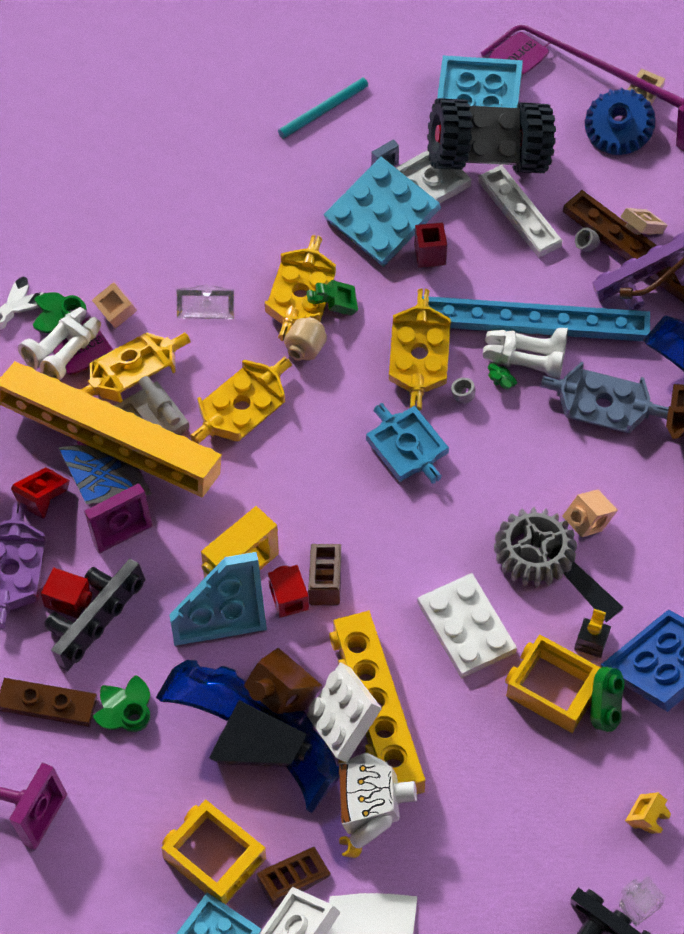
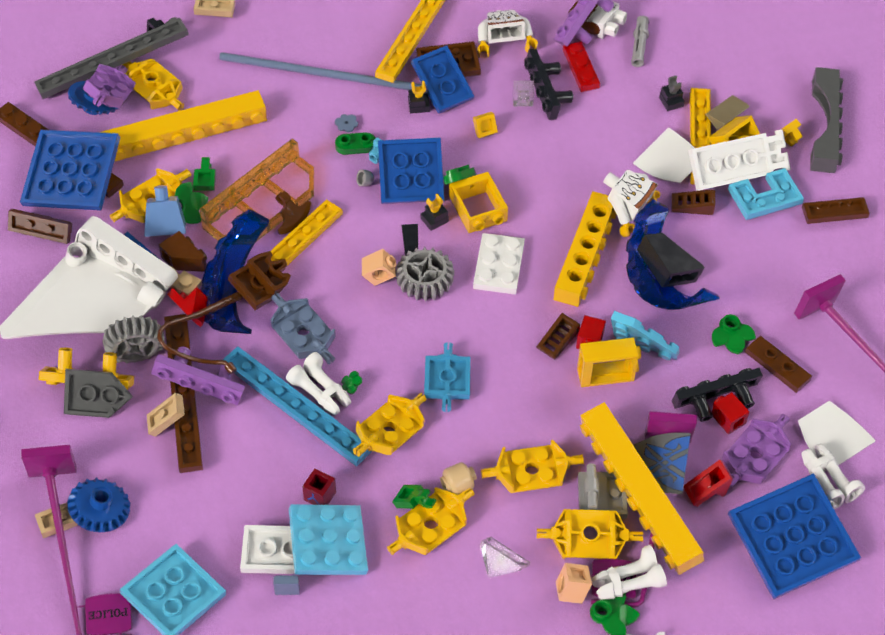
camera: 145 degrees left, 5 degrees down
yellow window [161,799,267,905] -> none
reddish brown torso [245,648,322,714] -> none
white plate [307,662,382,763] -> none
black plate [427,98,556,173] -> none
light grey hinge [451,378,476,404] -> none
white tile [478,165,563,258] -> none
light grey hinge [575,227,600,252] -> none

